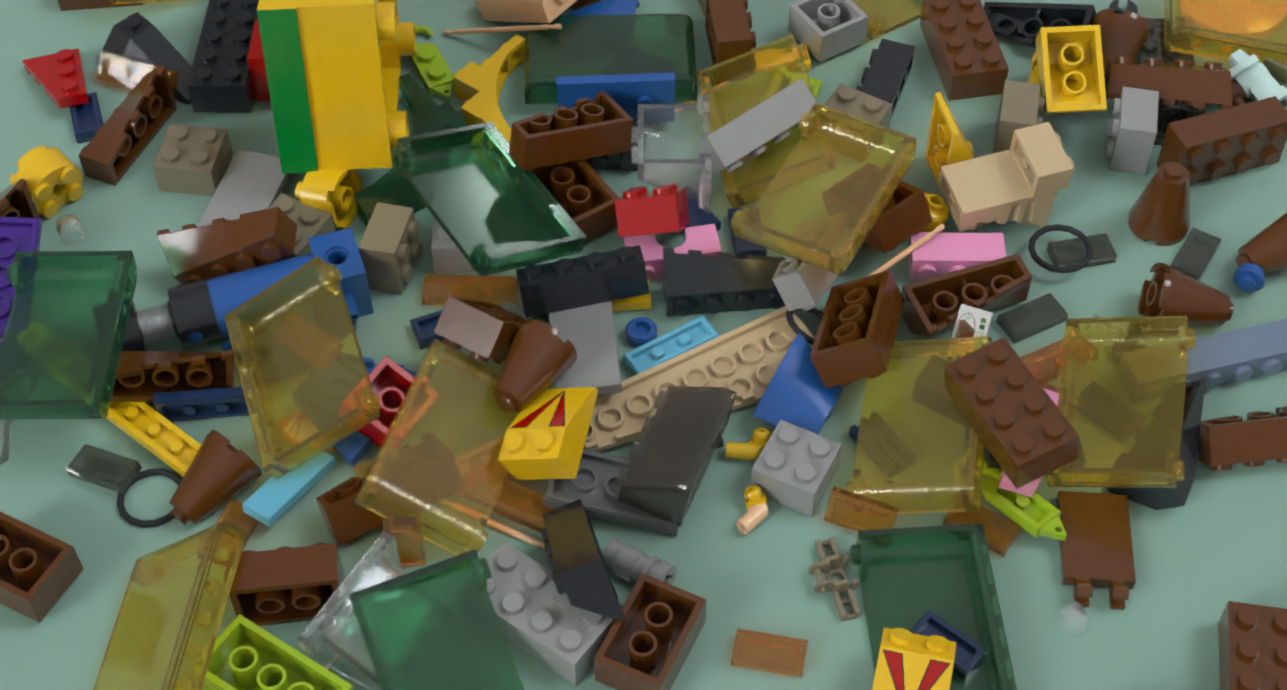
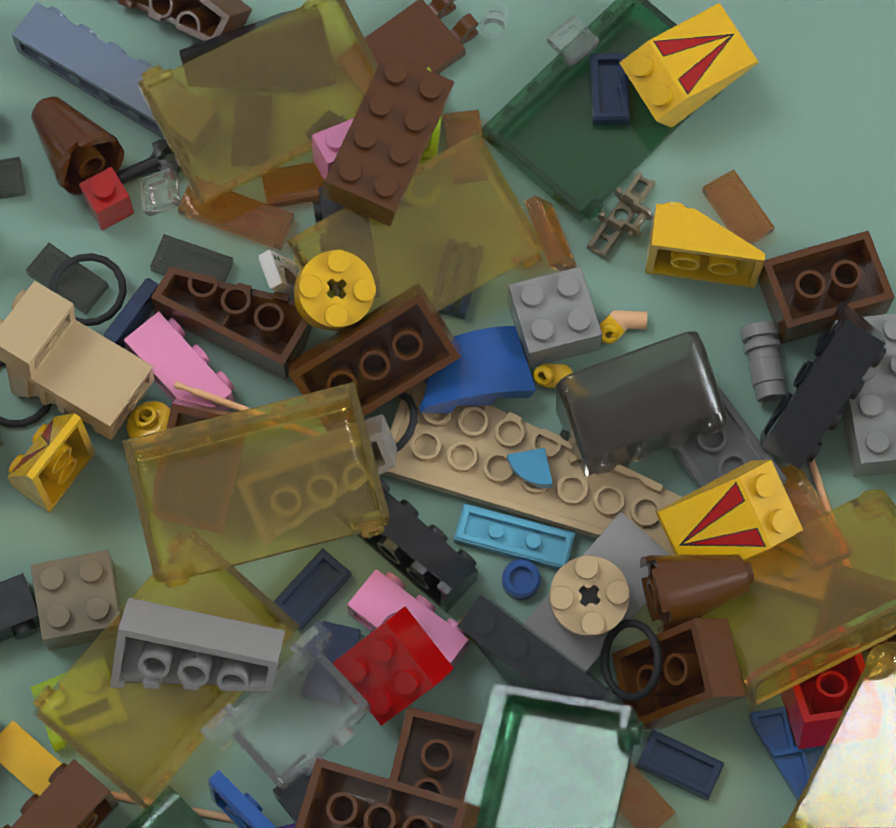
camera: 135 degrees left, 20 degrees up
none -> red brick [79,167,134,231]
none -> dark blue tile [104,278,159,348]
none -> yellow brick [294,249,376,331]
none -> dark azure tile [507,448,553,488]
none -> clear tile [547,15,599,67]
none -> tan brick [549,555,630,638]
none -> black piece [601,619,662,701]
none -> yellow slope [645,202,765,288]

